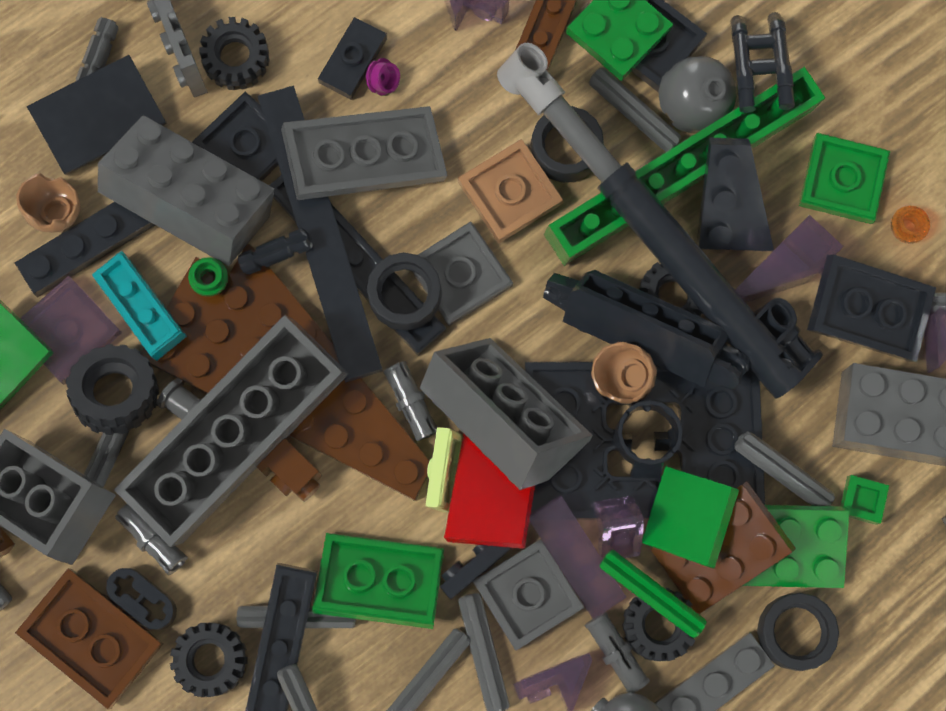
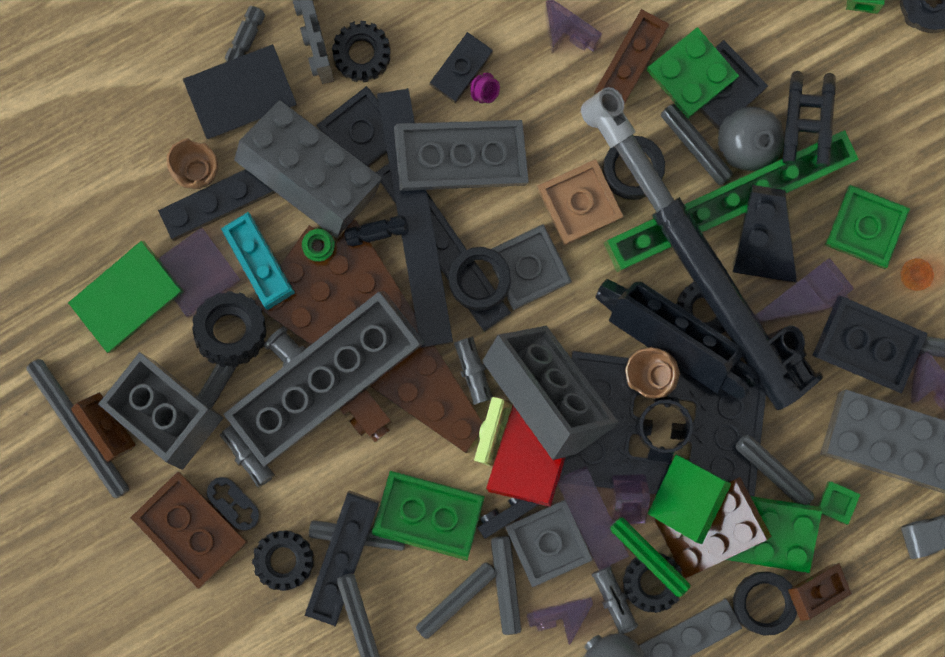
camera: 15 degrees right, 5 degrees up
none -> reddish brown plate [788,563,852,621]

